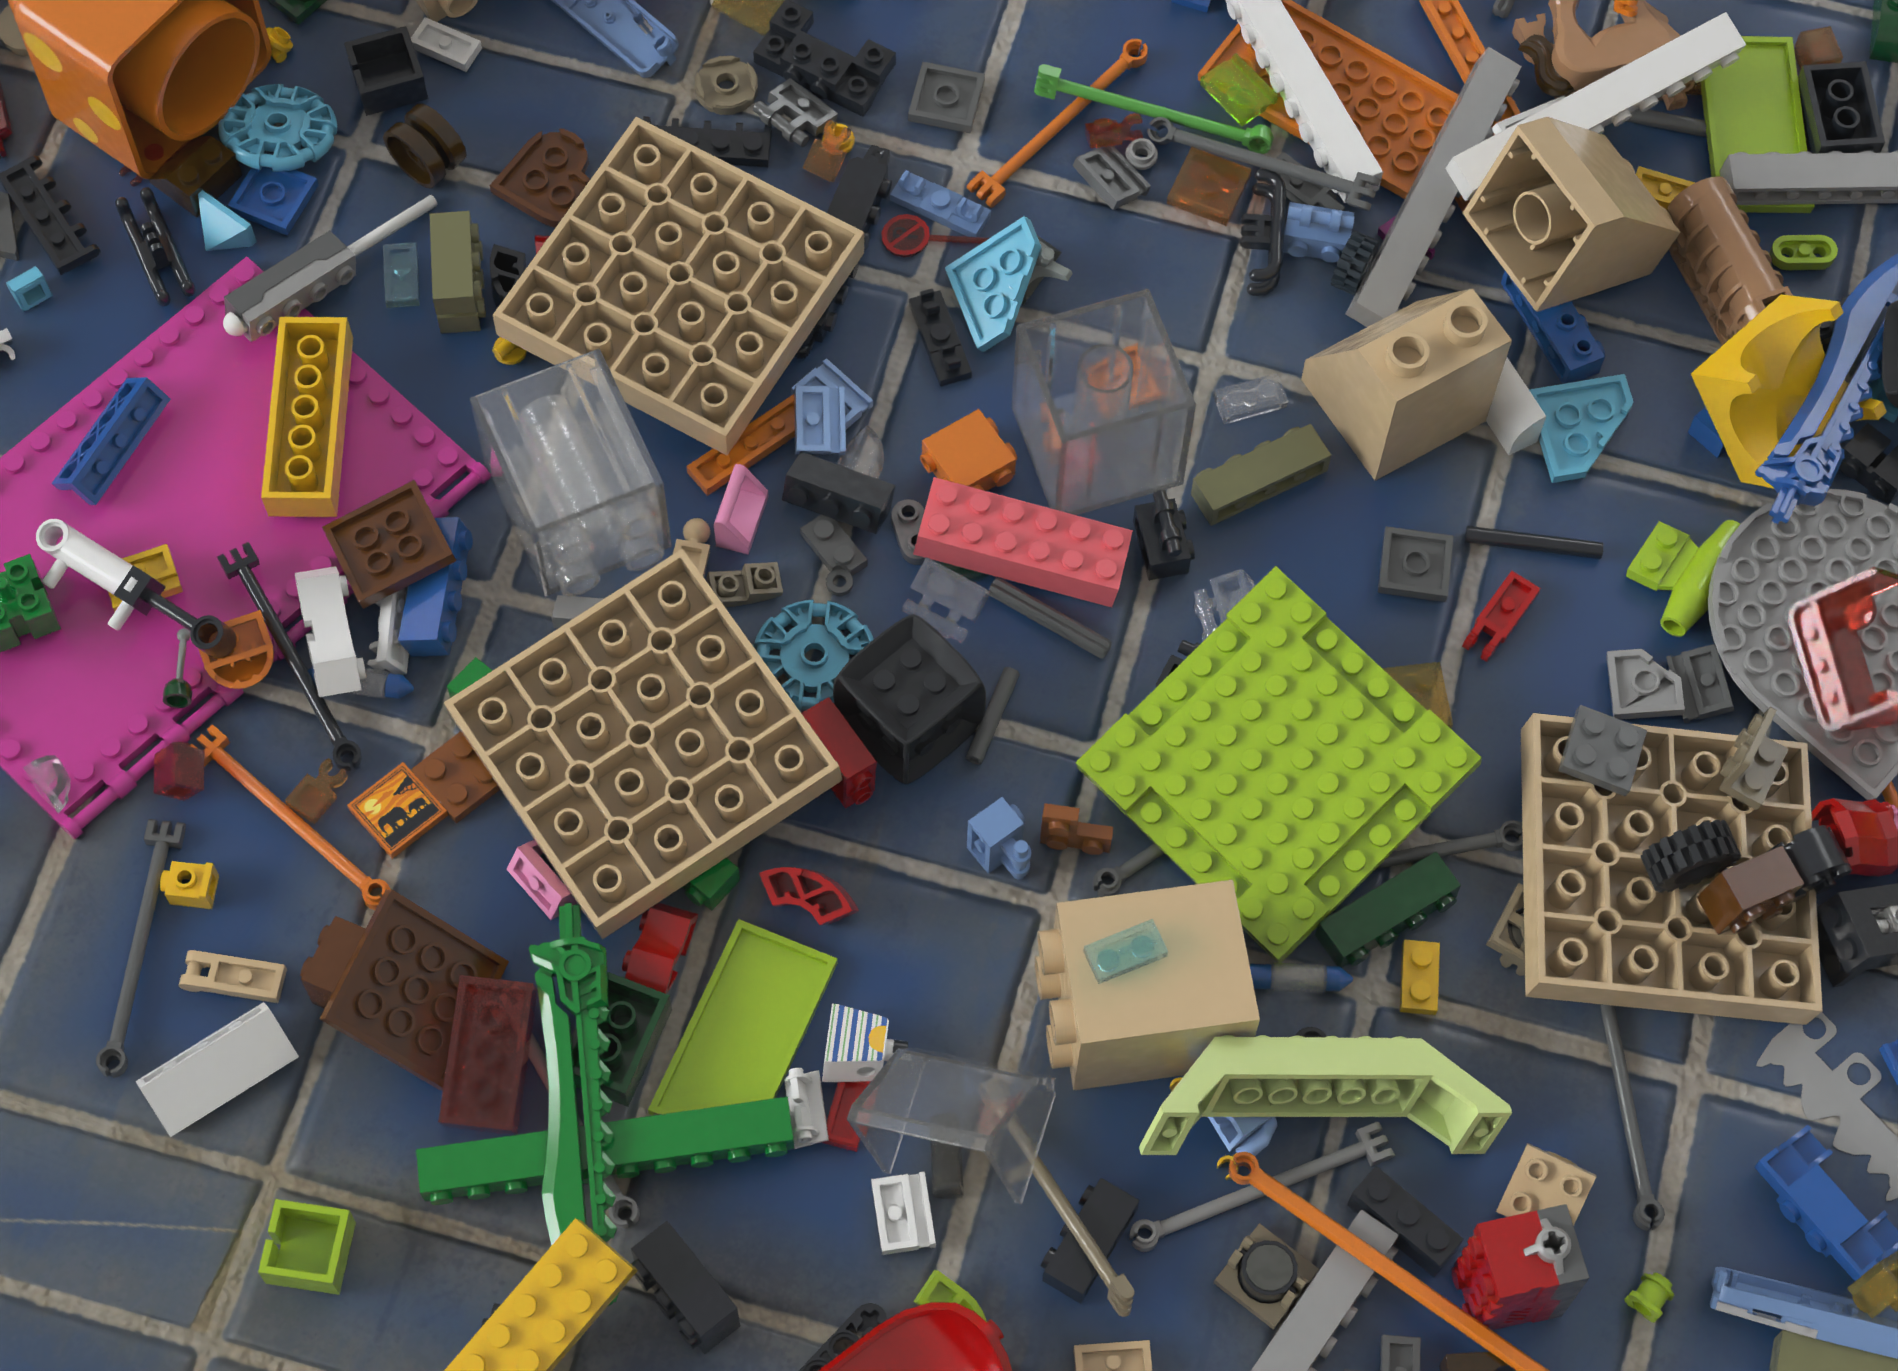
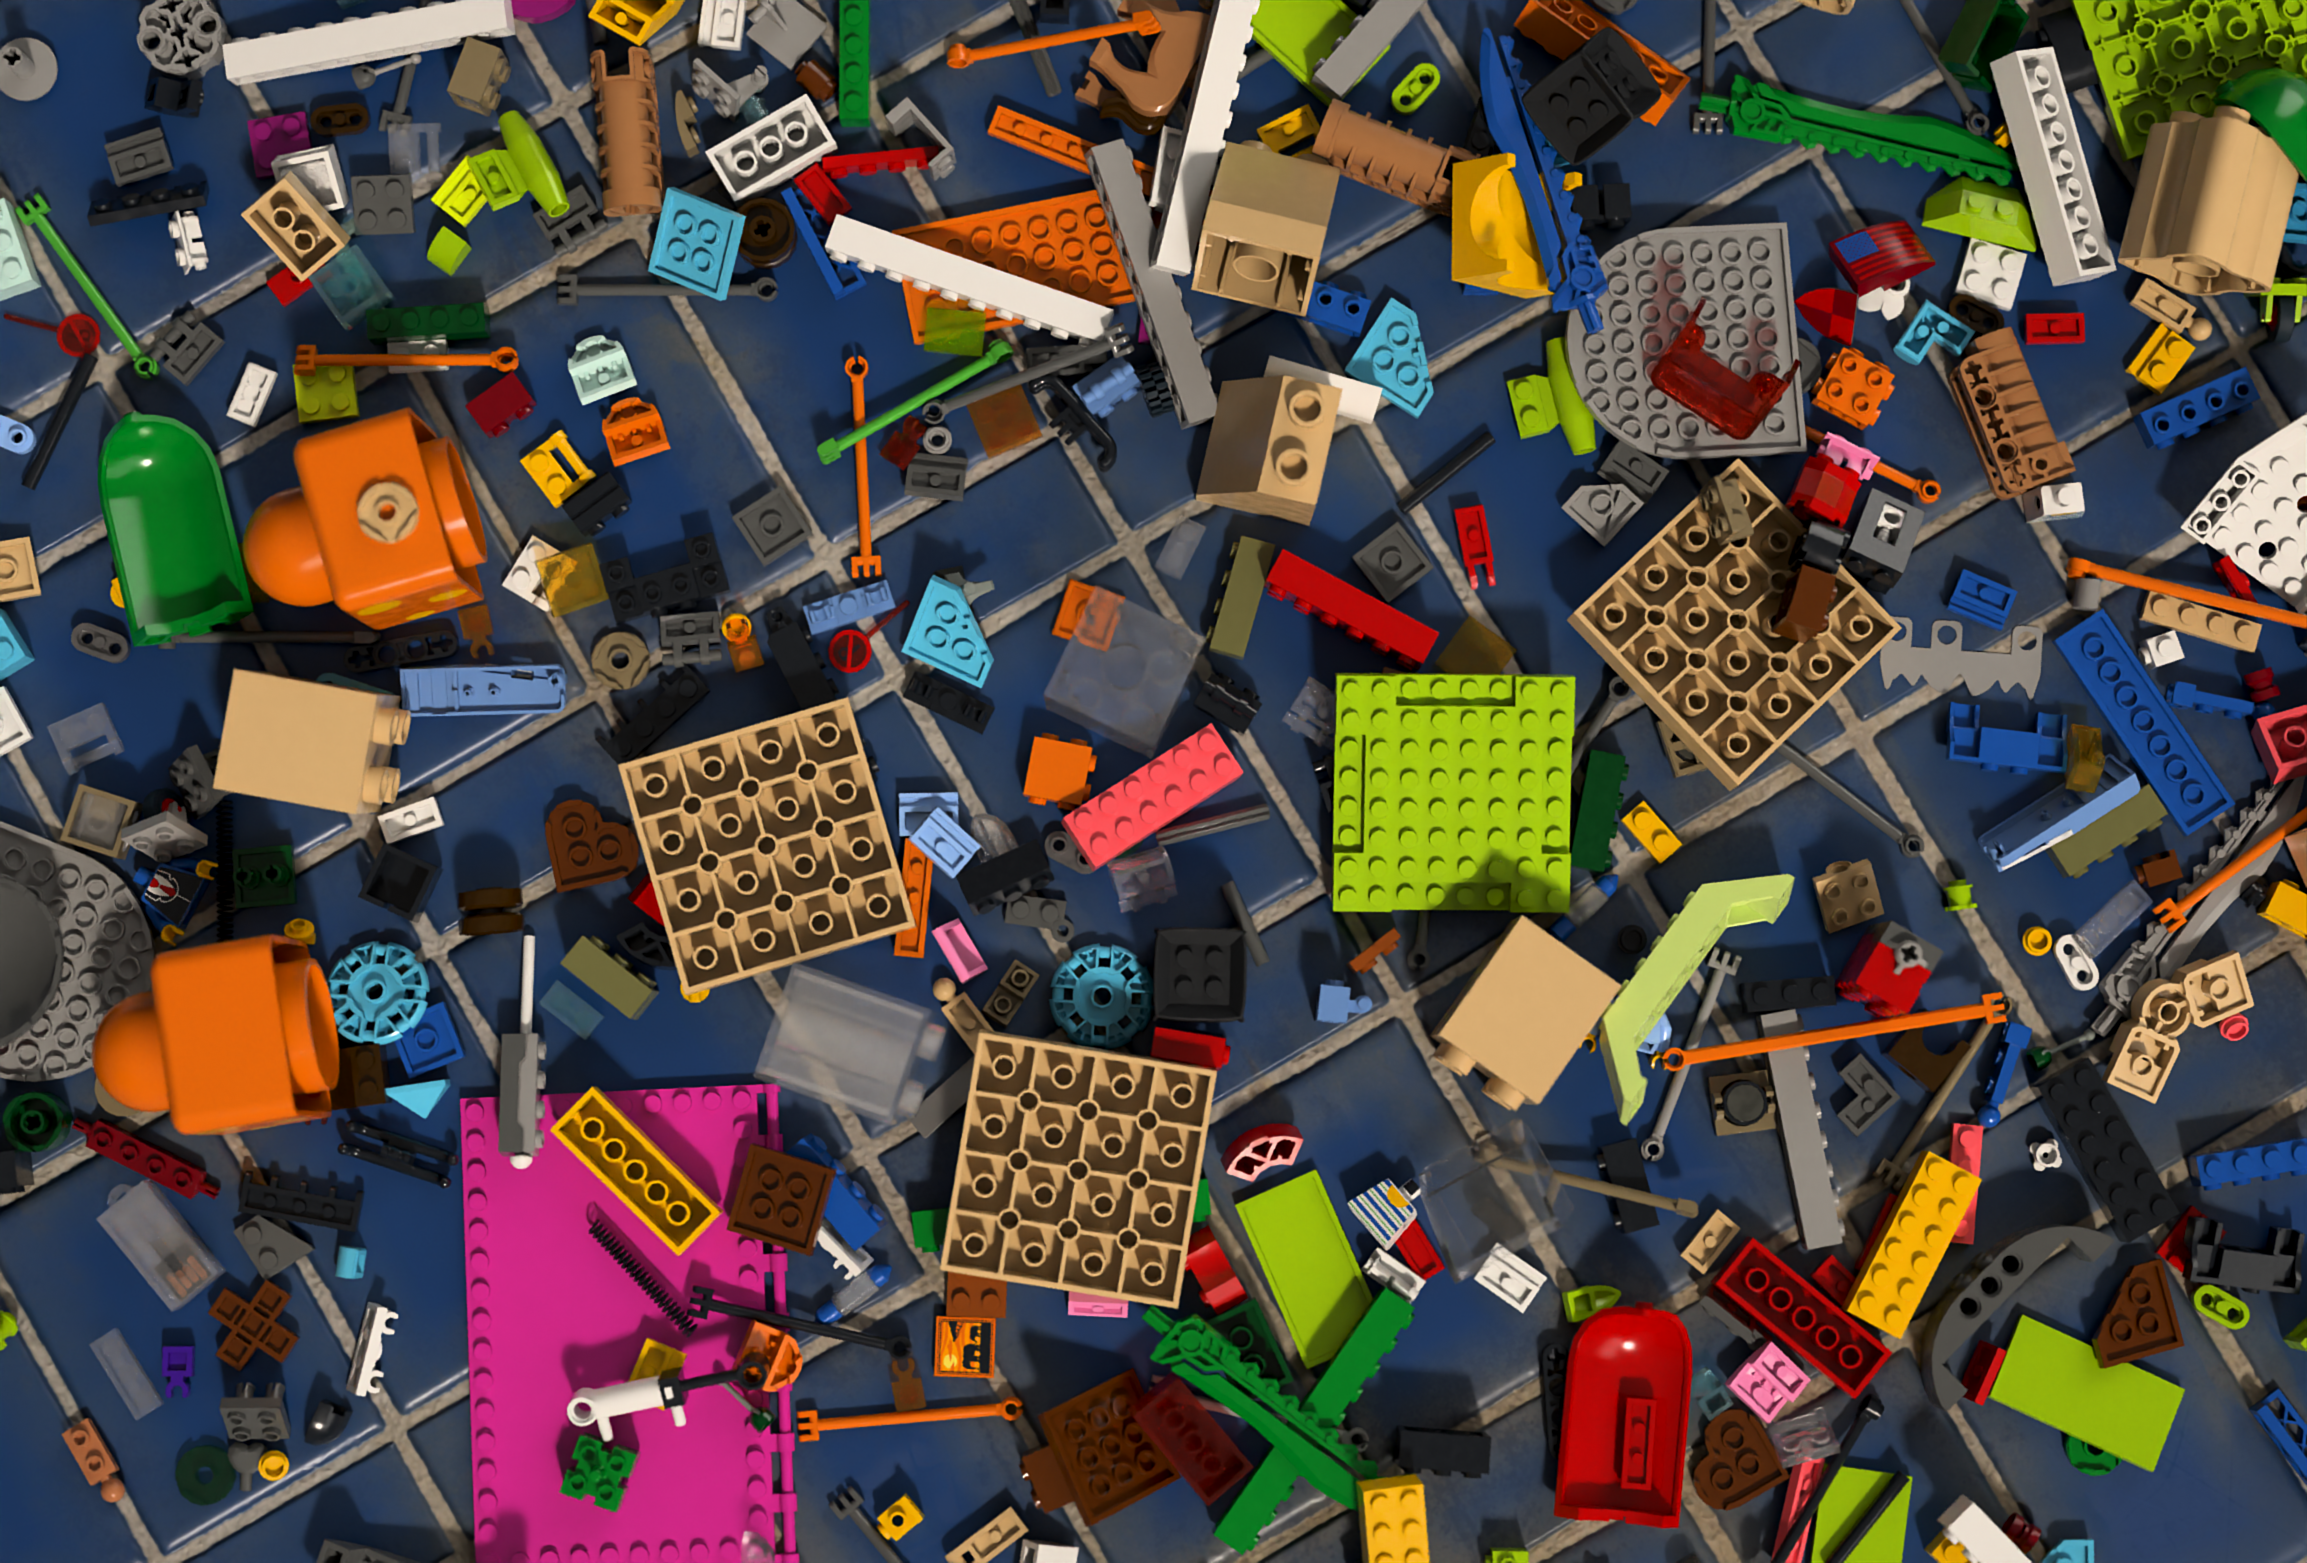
camera: 50 degrees left, 20 degrees up
blue fence [51,377,171,505] -> none
clear red brick [154,742,205,801] -> none
white brick [294,566,366,697] -> none
clear light blue plate [1083,919,1168,984] -> none
dark grey plate [1558,705,1647,796] -> none
black tyre [1641,820,1741,893] -> none
none -> black piece [588,1219,697,1338]
none -> red brick [1264,549,1439,671]

